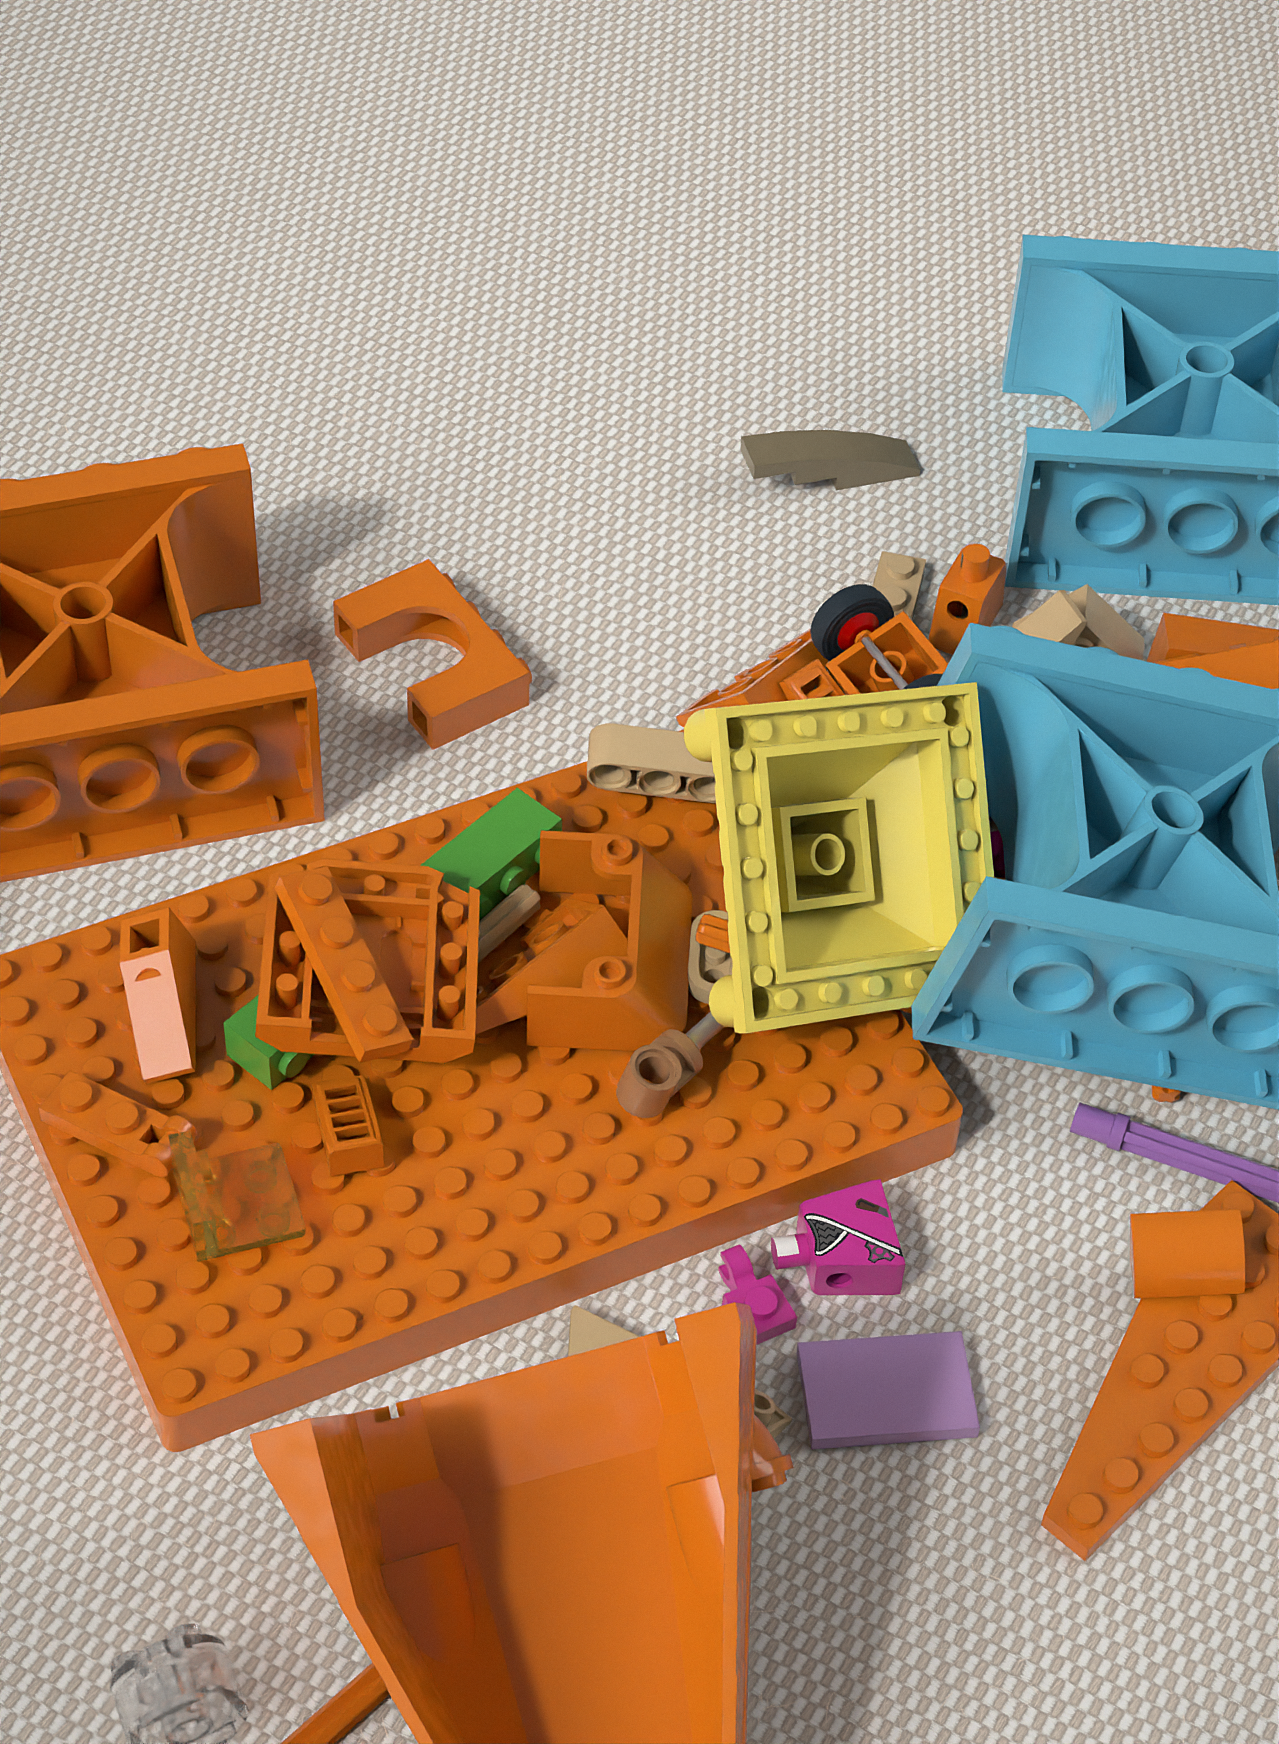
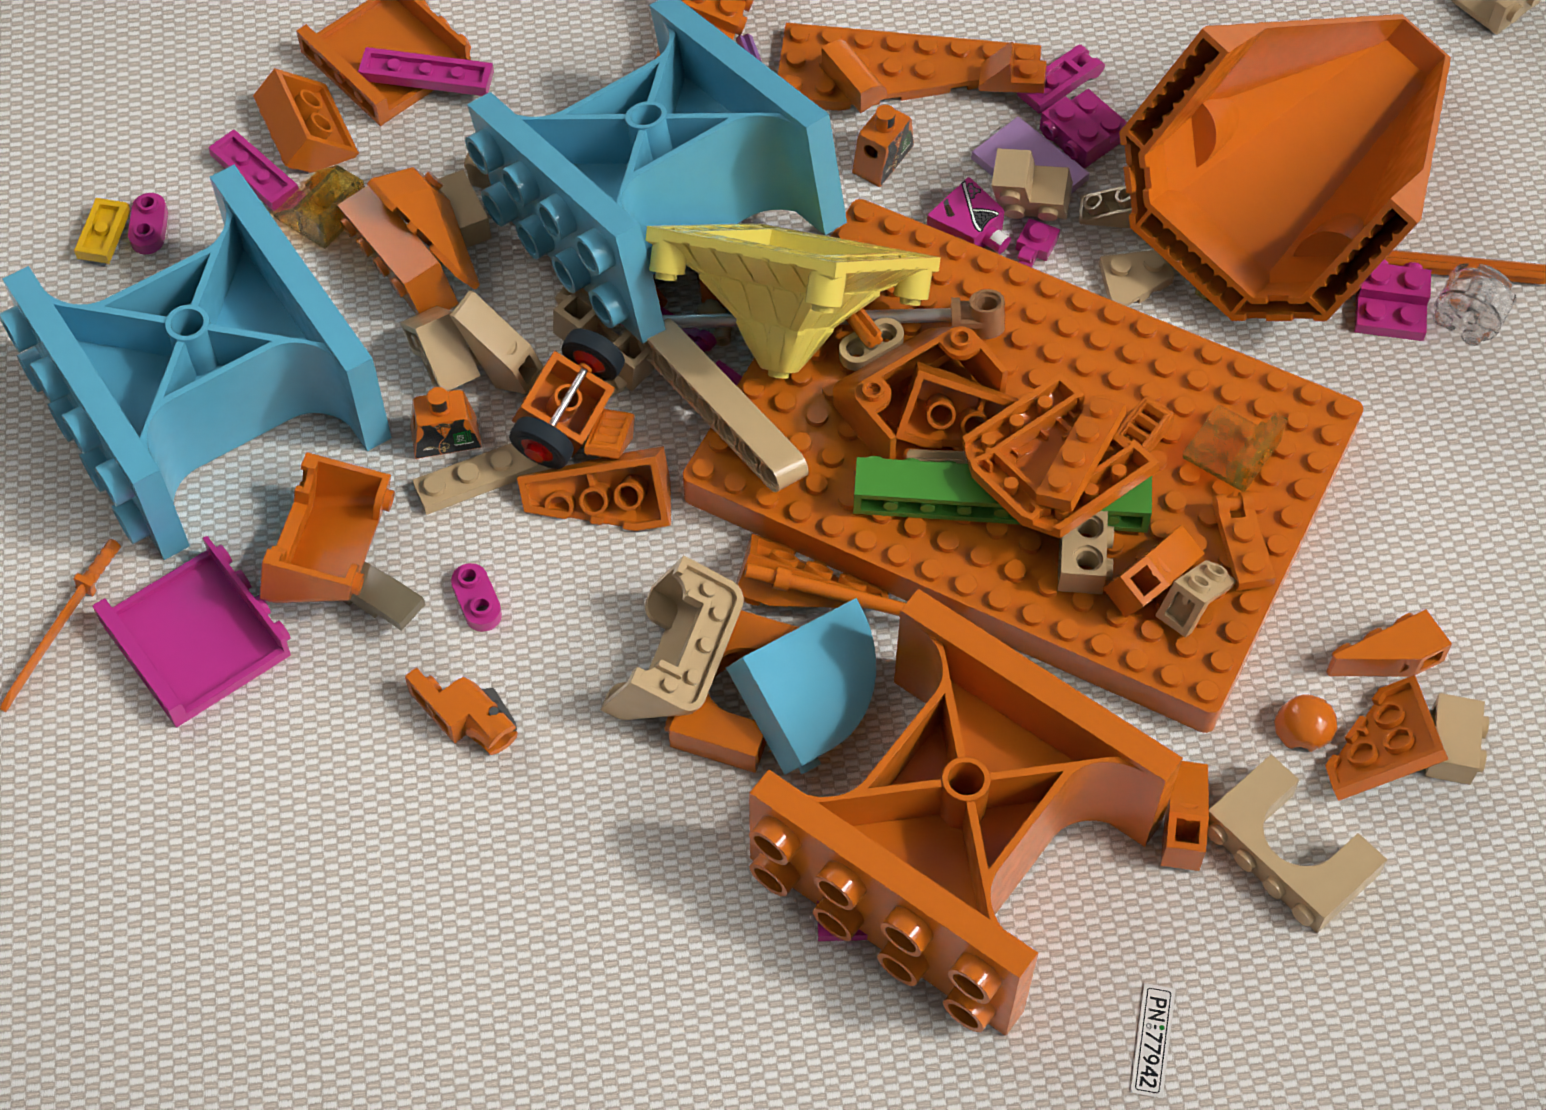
camera: 125 degrees left, 10 degrees up
none -> orange sword [0,539,121,712]
none -> dark pink panel [92,536,291,728]
none -> orange windscreen [260,452,395,603]
none -> orange plate [405,667,518,755]
none -> dark pink plate [451,563,502,632]
none -> tan windscreen [600,555,744,720]
none -> medium azure brick [726,598,876,775]
none -> orange wedge [736,533,889,609]
none -> orange bar [744,563,906,617]
none -> orange torso [852,105,914,187]
none -> orange slope [979,42,1047,93]
none -> tan brick [991,148,1073,221]
none -> dark pink plate [1017,44,1105,114]
none -> dark pink plate [1039,89,1127,169]
none -> tan brick [1057,511,1114,594]
none -> tan bracket [1155,560,1236,638]
none -> dark pink plate [1354,259,1431,341]

